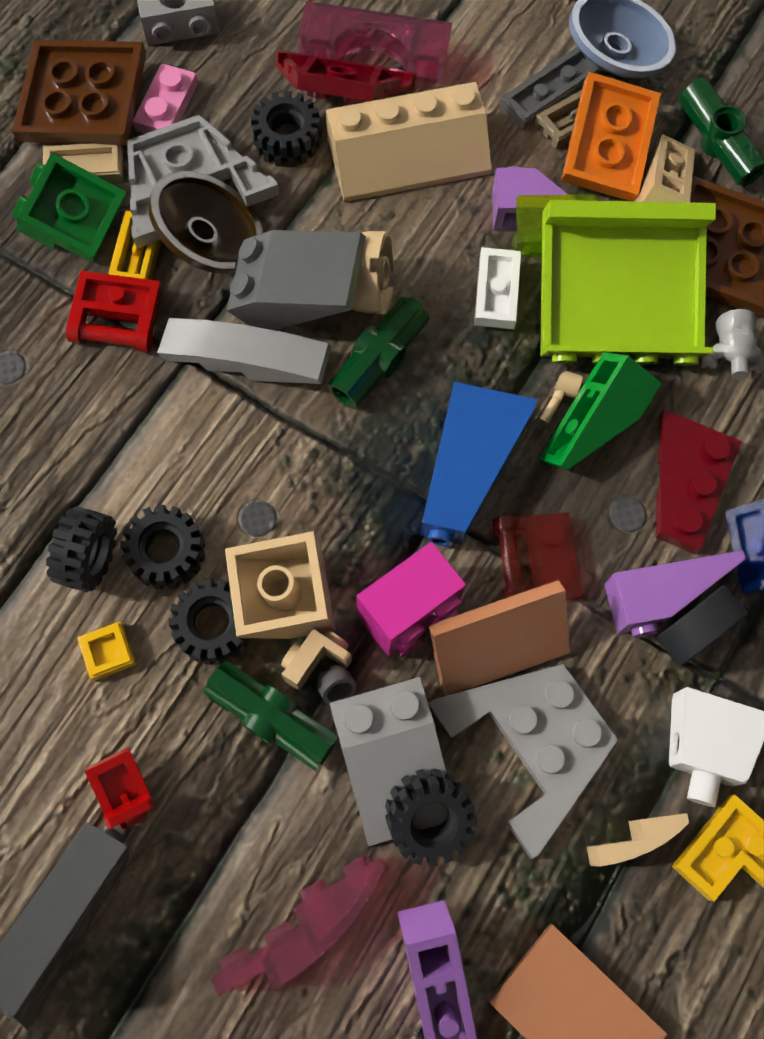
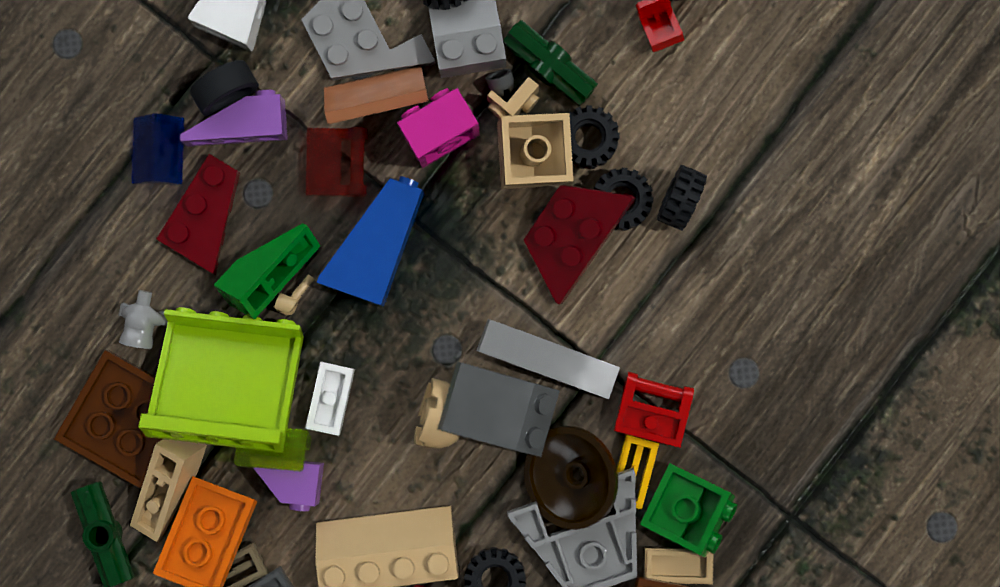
camera: 165 degrees left, 15 degrees up
yellow tile [77,621,137,681] -> none
dark green piece [328,296,429,409] -> none
none -> dark red wing [524,184,636,305]

